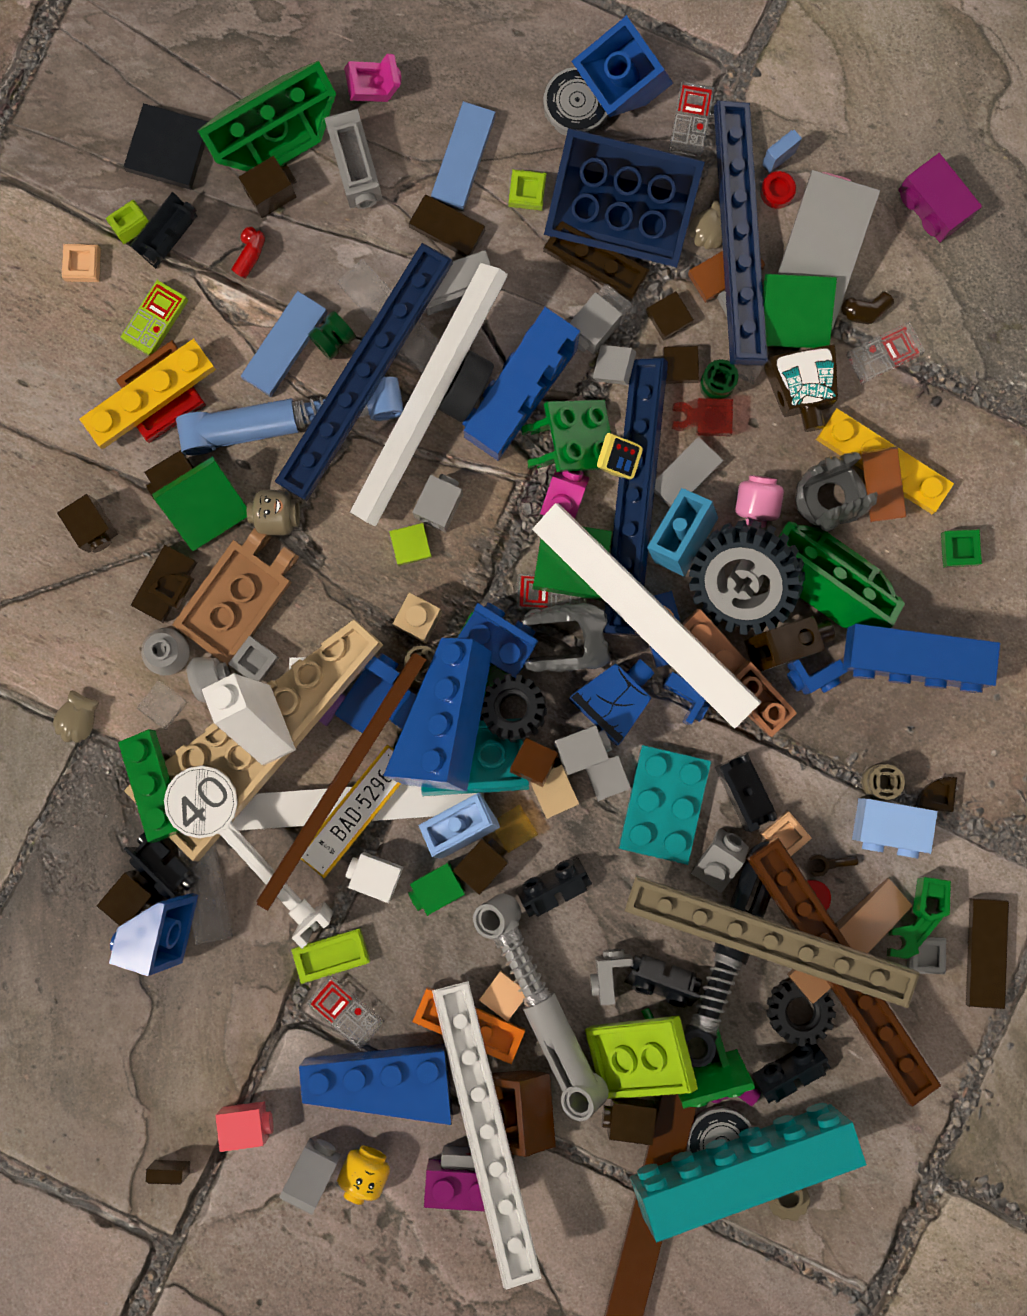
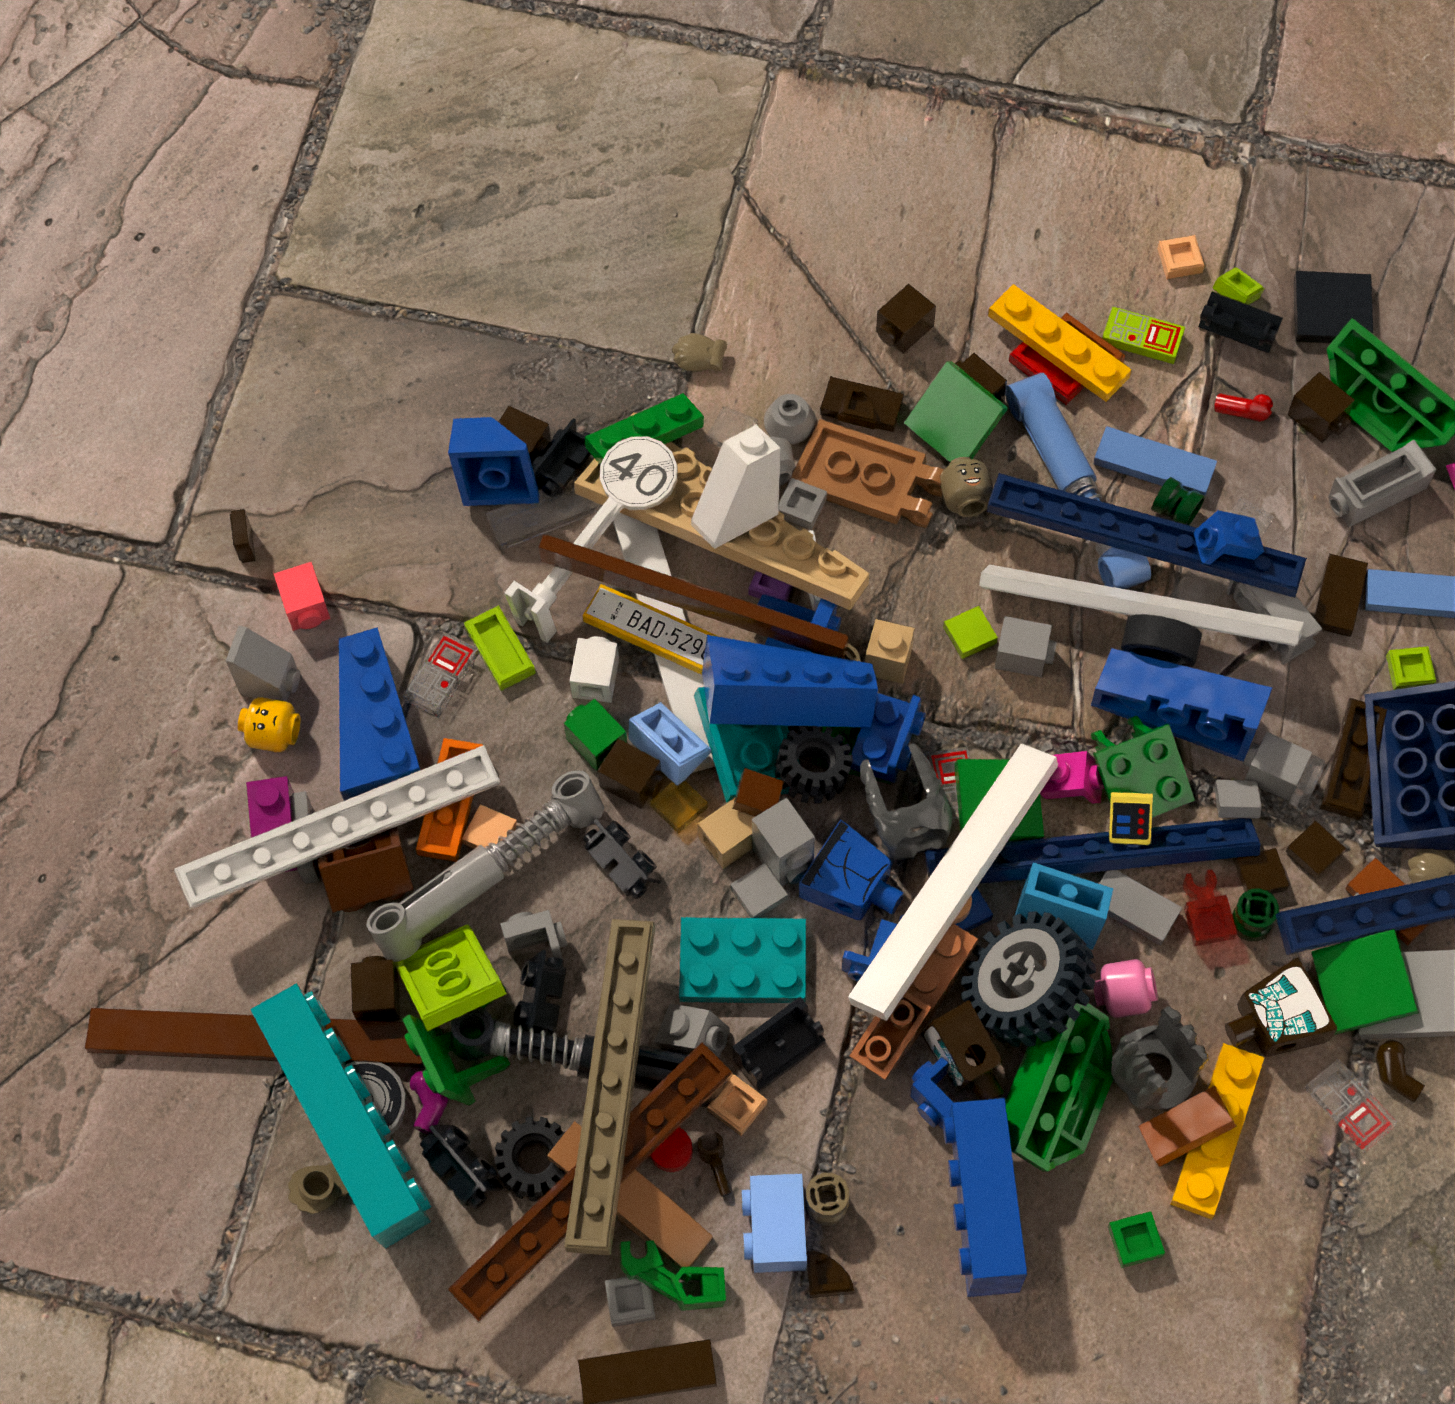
camera: 80 degrees right, 20 degrees down
none -> blue bracket [1194,510,1264,565]

